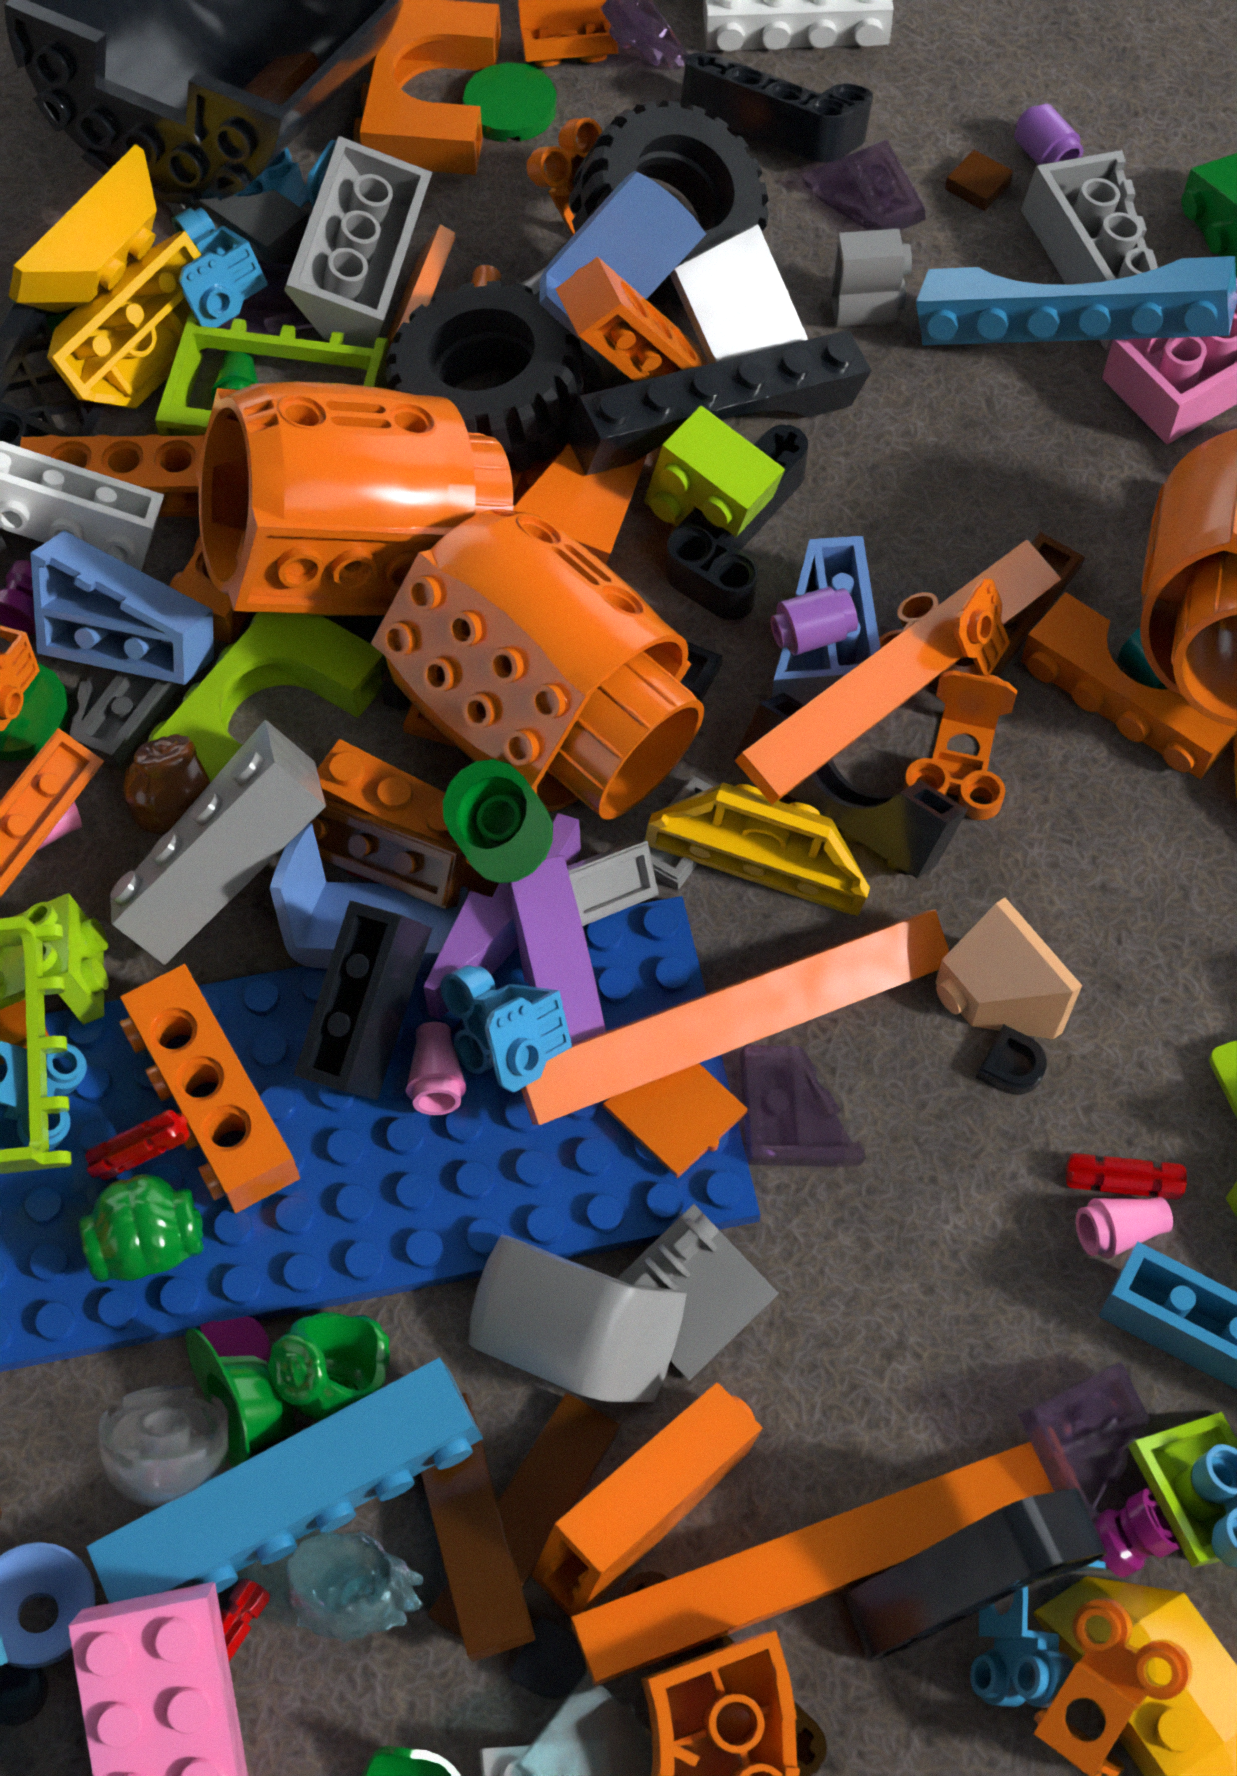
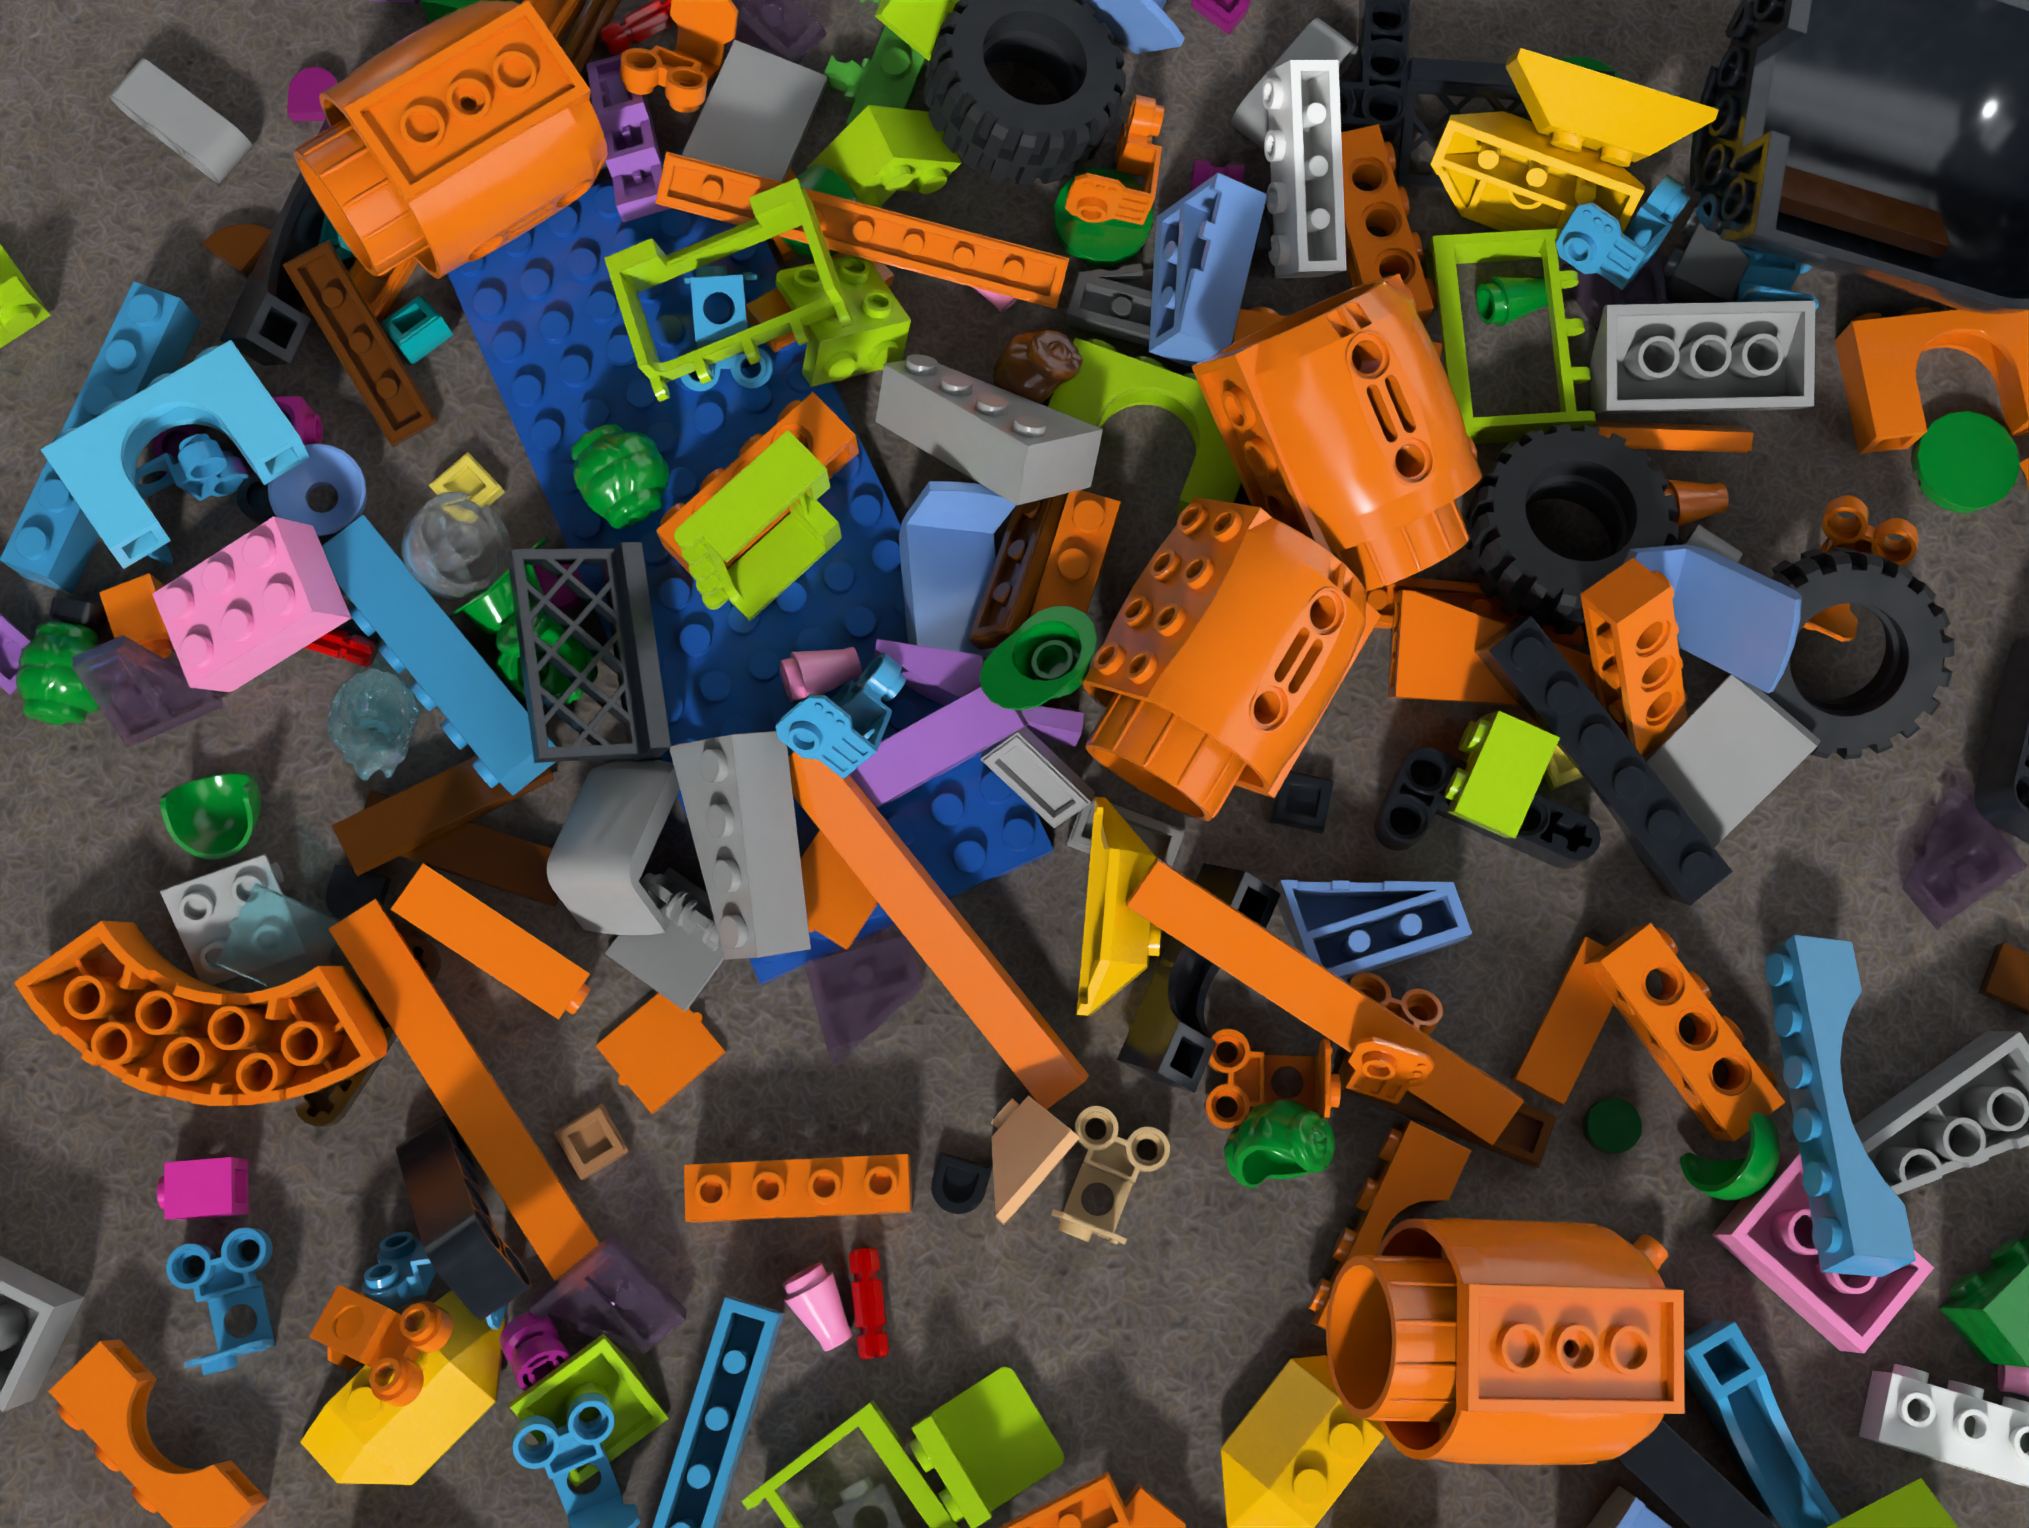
camera: 75 degrees right, 15 degrees up
red axle [85,1110,190,1181] -> none
black brick [294,900,432,1100] -> none
medium lavender brick [770,587,858,656] -> none
light grey brick [831,229,912,328] -> none
none -> light yellow tile [429,452,505,526]
none -> black fence [507,542,671,763]
none -> medium nougat tile [553,1104,631,1180]
none -> orange piece [595,993,726,1114]
none -> light grey wedge [670,731,811,960]
none -> lime hinge [674,430,842,622]
none -> orange brick [684,1154,913,1223]
none -> tan piece [1051,1106,1170,1245]
none -> green hair [1223,1099,1335,1189]
none -> orange tile [1512,937,1614,1106]
none -> dark green tile [1583,1098,1642,1154]
none -> orange brick [1584,923,1785,1142]
none -> green helmet [1680,1112,1780,1200]

